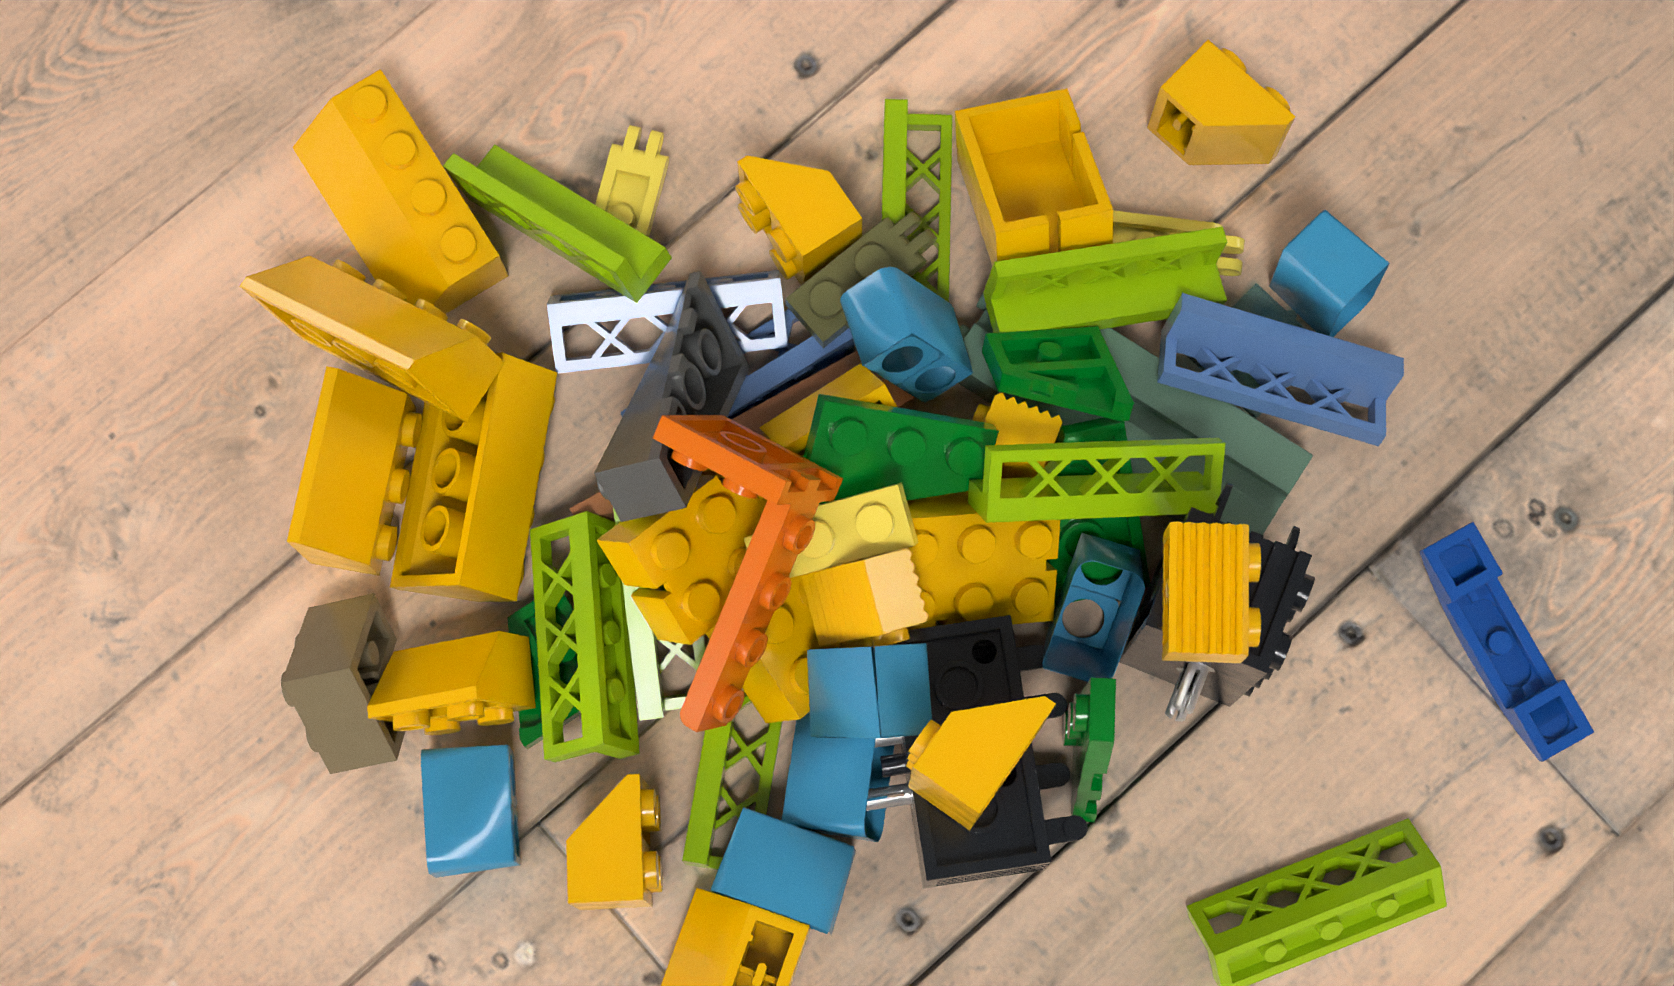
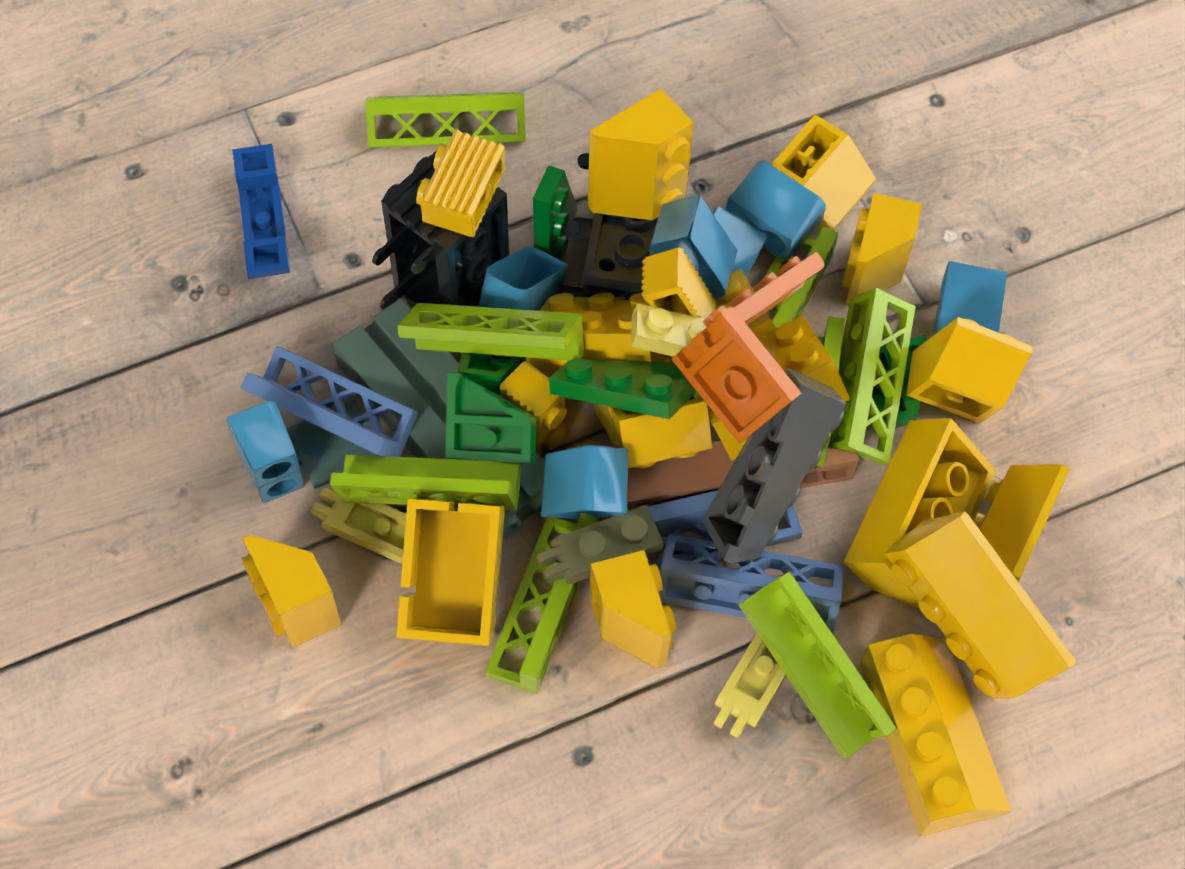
camera: 165 degrees left, 15 degrees down
dark tan brick [281,593,406,774] -> none

